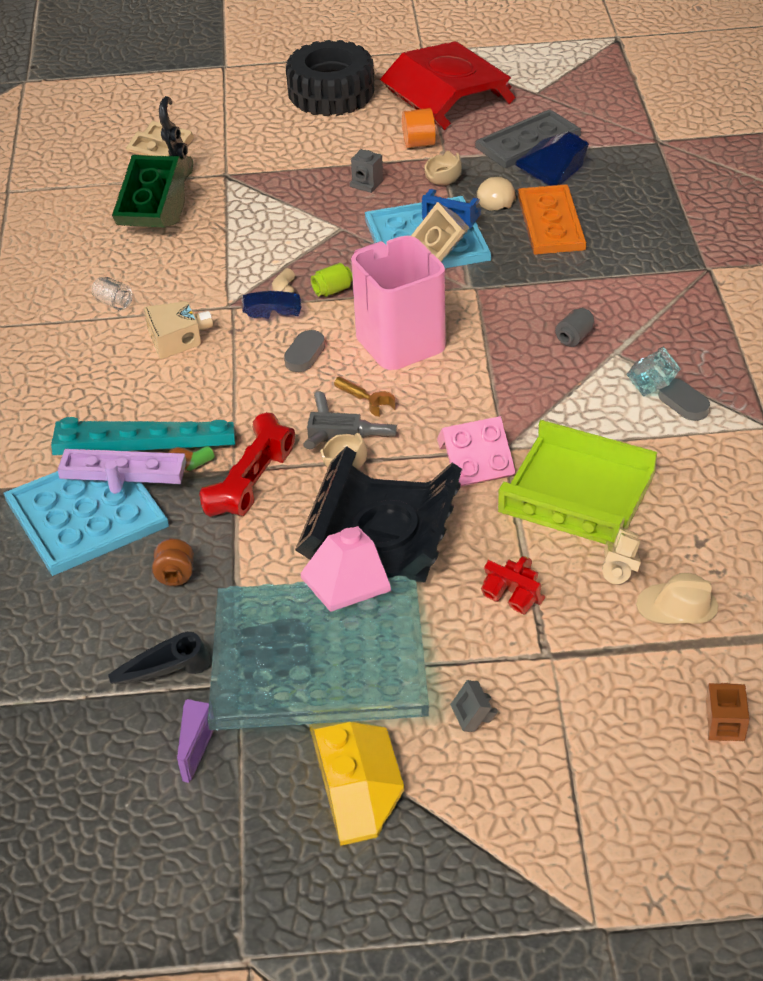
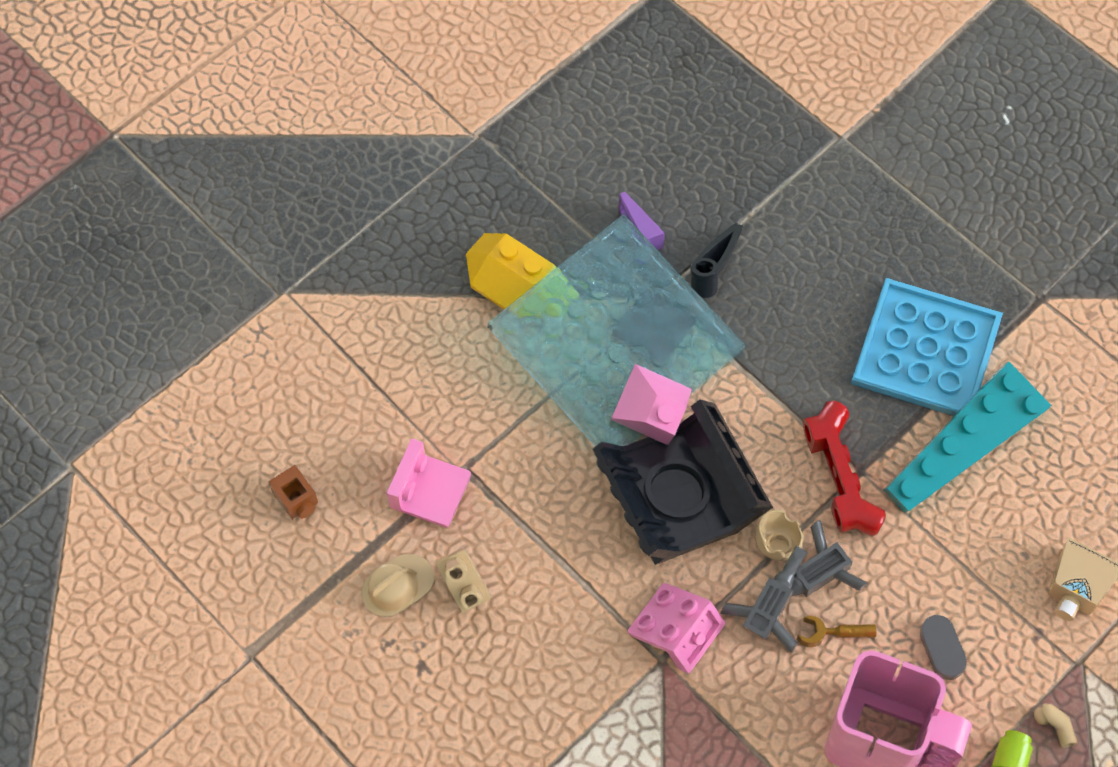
camera: 140 degrees right, 20 degrees up
lavender plate [57,449,186,494] -> none
dark orange piece [152,538,194,586] -> none
bright green arm [169,446,215,471] -> none
clear blue slope [242,291,302,319] -> none
dark grey tile [450,680,498,732] -> none
red hips [481,556,545,615] -> none
lime panel [498,420,657,544] -> none
none -> bright pink bracket [387,438,471,528]
none -> dark grey piece [720,546,807,654]

